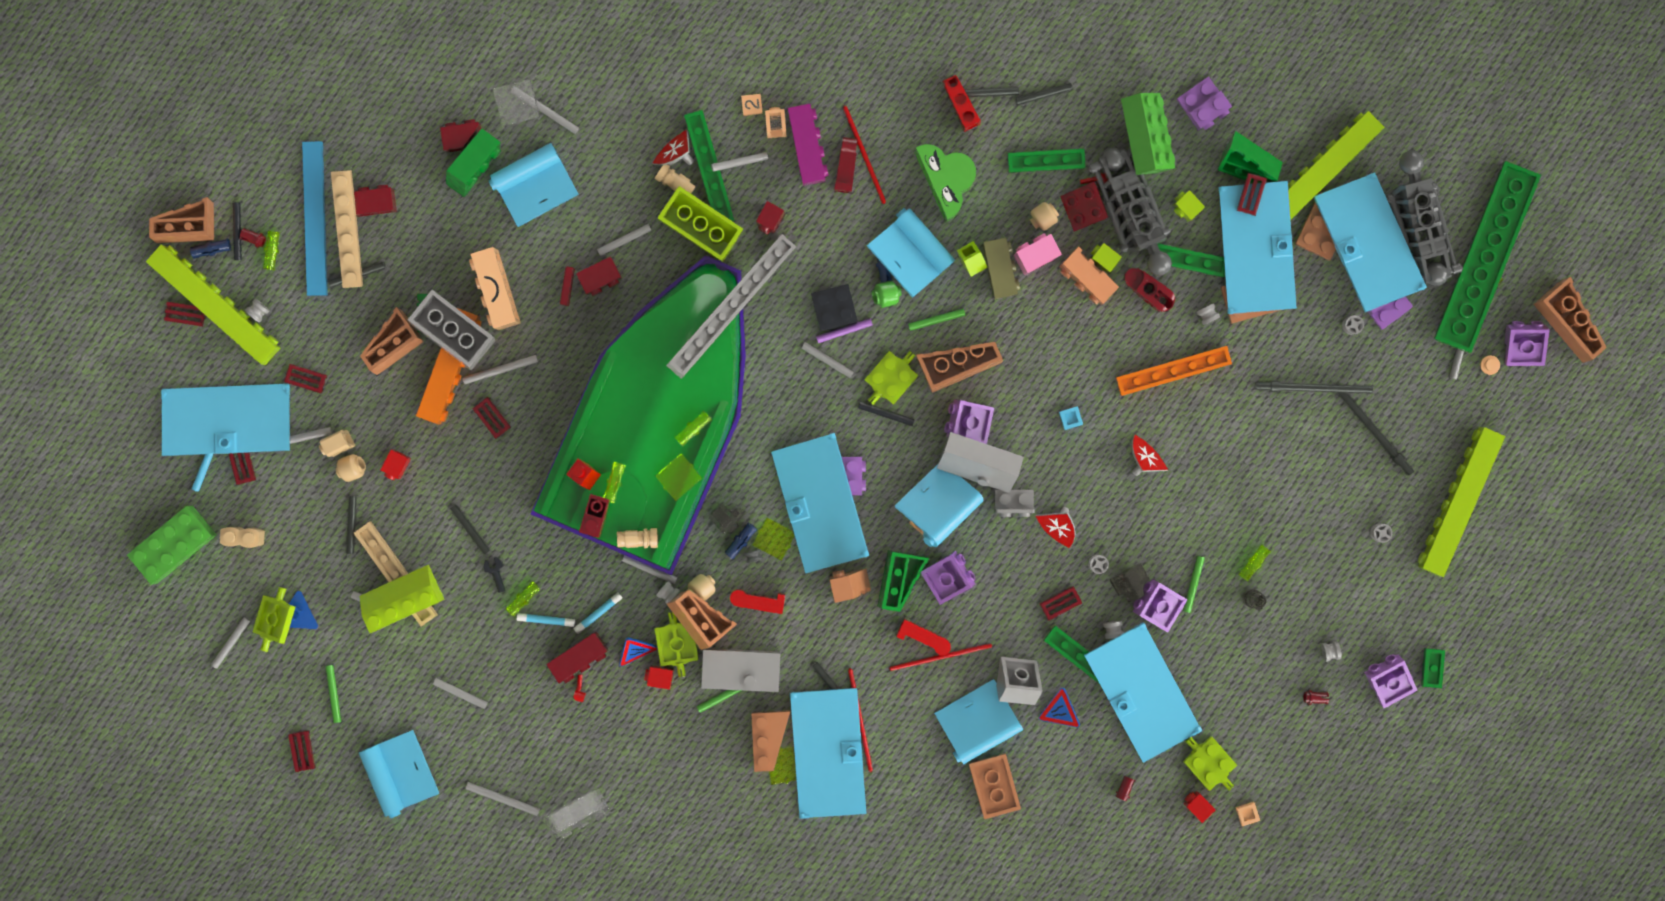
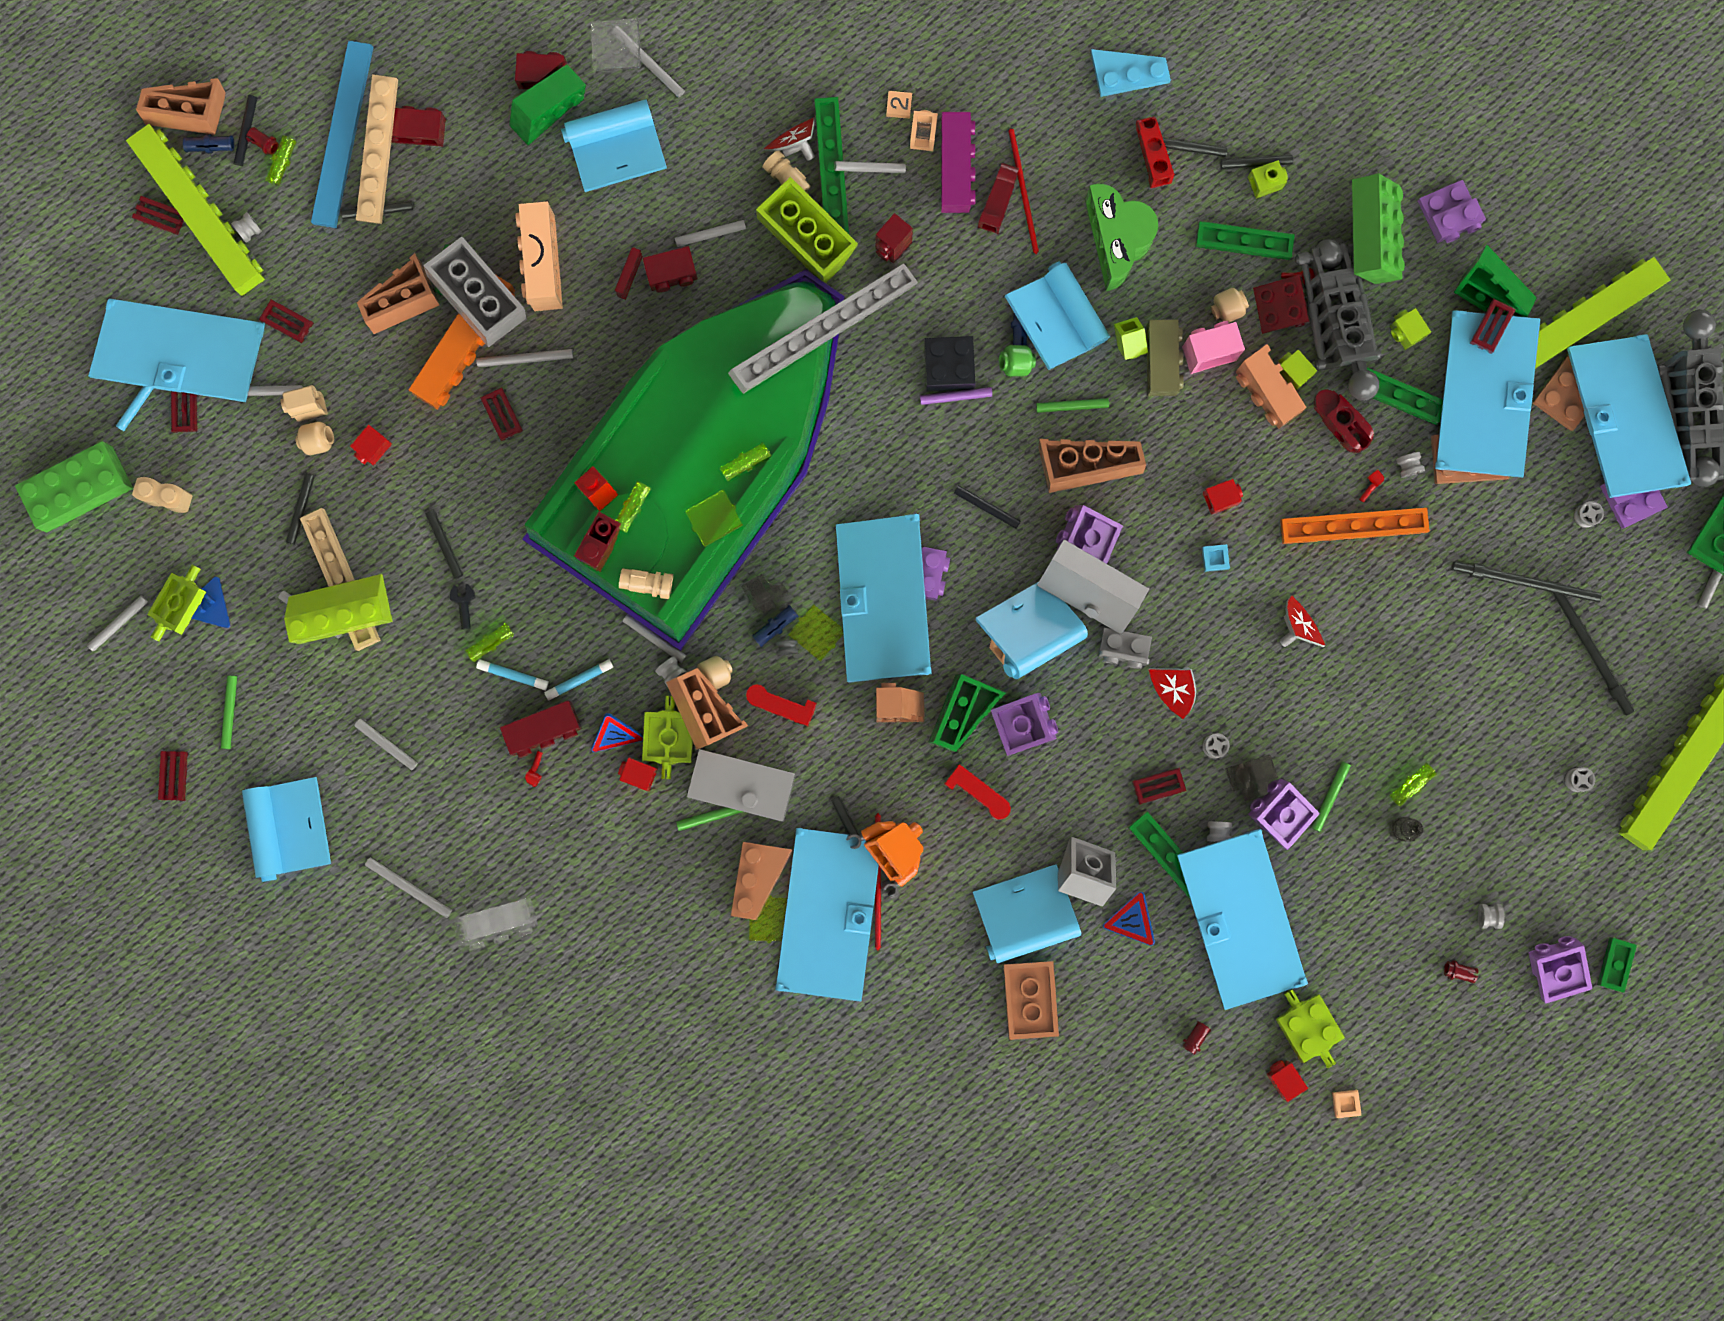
camera: 10 degrees right, 5 degrees down
light grey bar [801,342,854,378] -> none
lime plate [865,351,918,405] -> none
red axle [889,643,992,671] -> none
none -> orange torso [846,821,923,897]
none -> medium azure wing [1090,49,1171,97]
none -> red brick [1203,479,1243,515]
none -> lime brick [1248,160,1288,199]
none -> red hand [1359,470,1384,503]

